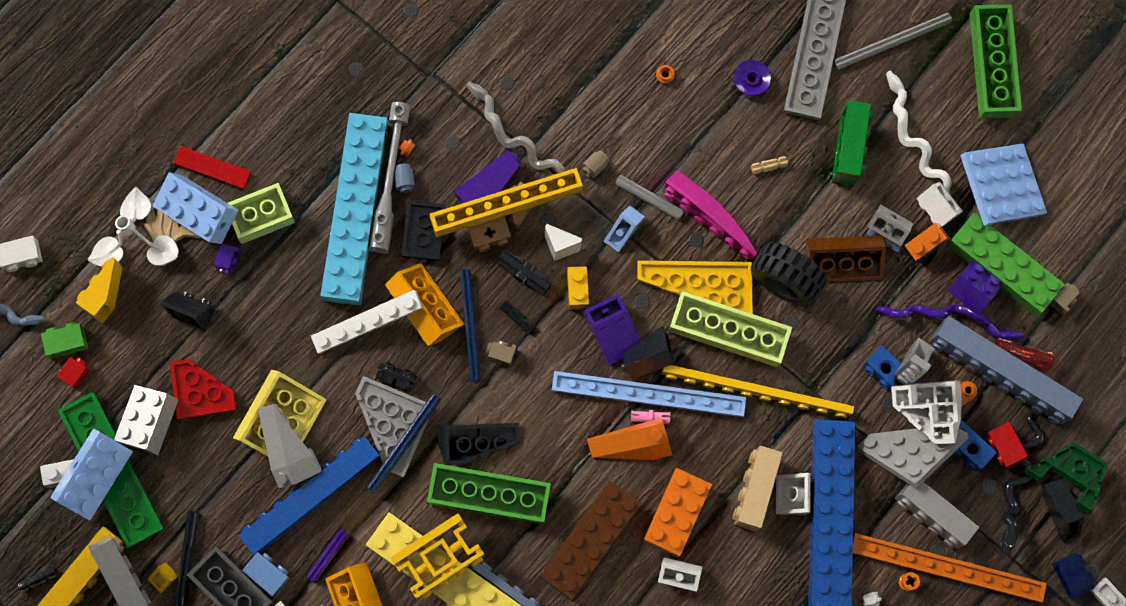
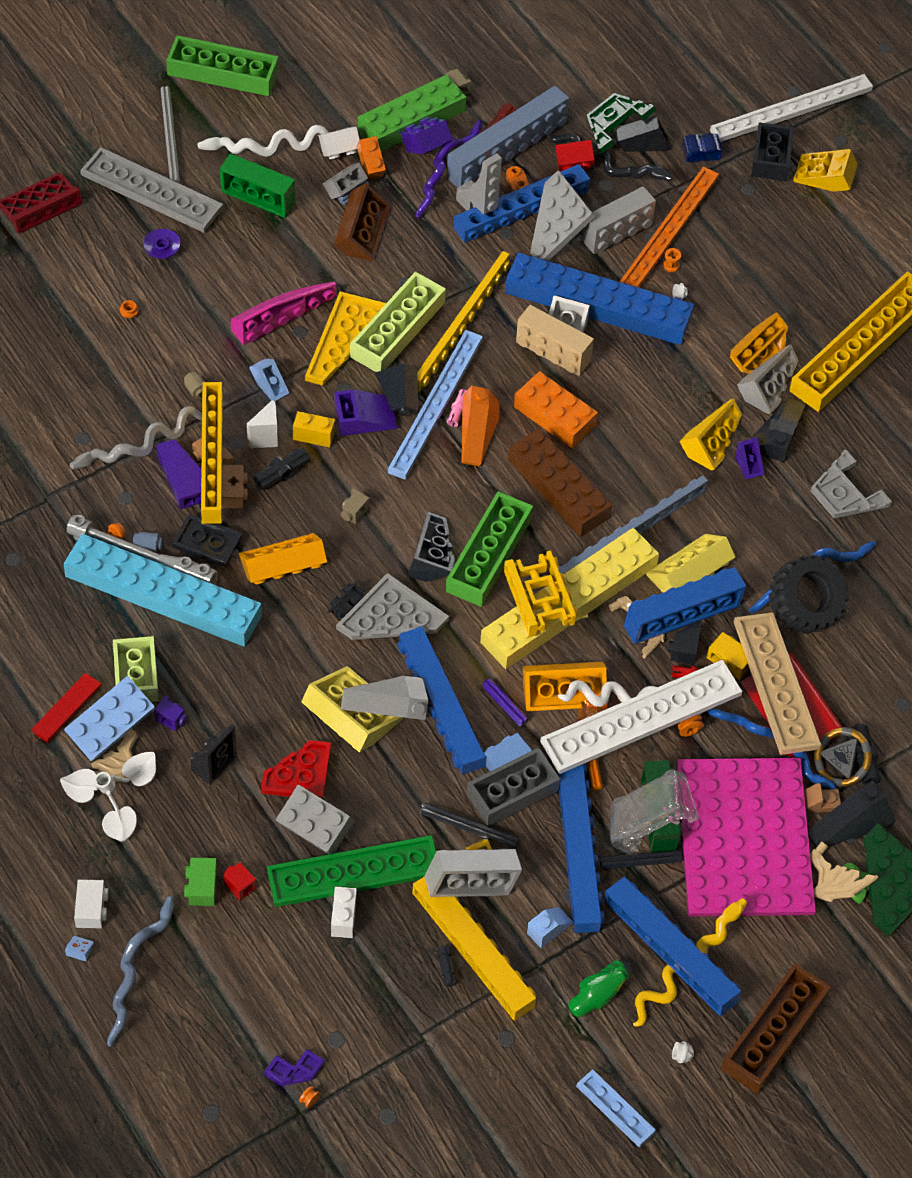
camera: 70 degrees left, 20 degrees down
light blue brick [50,429,133,520] -> none
yellow slope [76,256,123,324] -> none
white plate [311,290,423,354] -> none
dark blue axle [367,393,441,494] -> none
dark blue axle [460,269,481,382] -> none
black axle [500,301,532,332] -> none
light grey axle [616,175,684,220] -> none
white brick [658,558,702,592] -> none
tan axle [751,156,788,174] -> none
black tyre [751,242,827,308] -> none
white brick [891,380,962,444] -> none
light blue plate [960,144,1047,226] -> none

